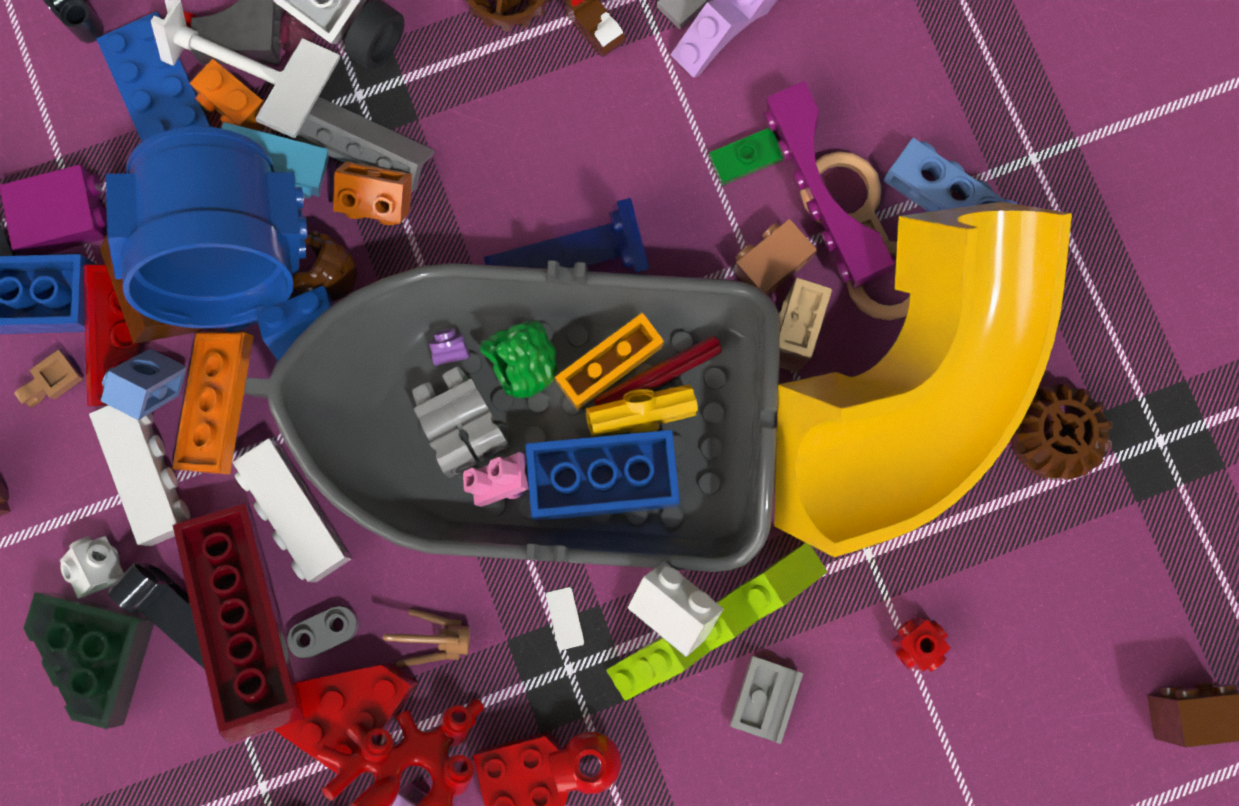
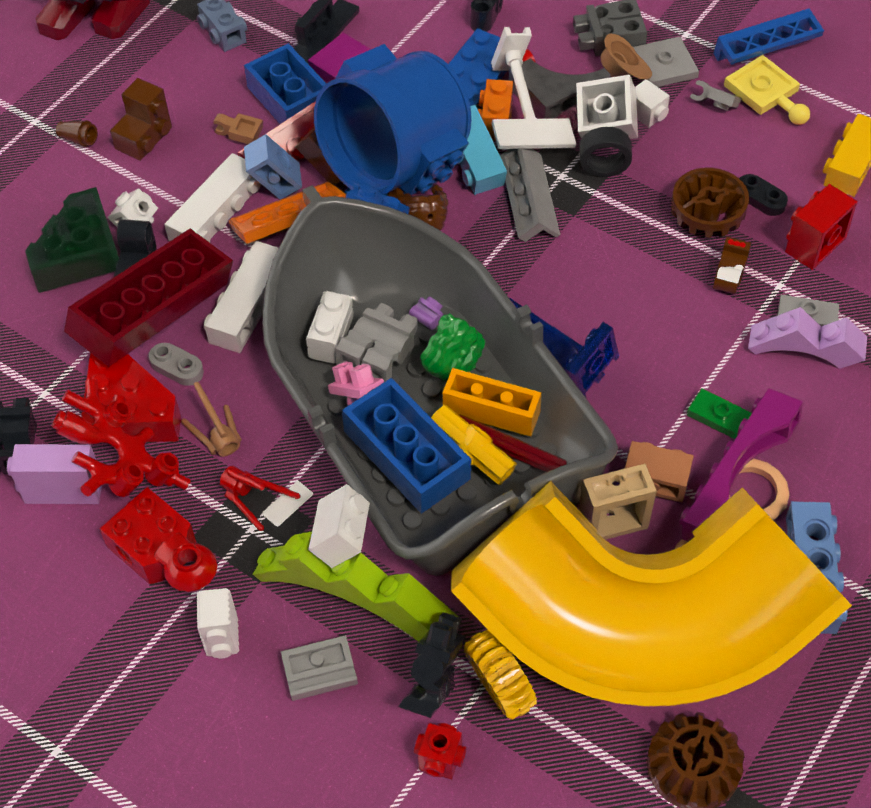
camera: 55 degrees right, 25 degrees down
orange brick [333,161,412,225] -> none
none -> white brick [197,588,240,659]
none -> red plant [220,465,301,531]
none -> white brick [306,291,353,363]
none -> black hips [398,612,466,718]
none -> yellow gear [464,629,537,720]

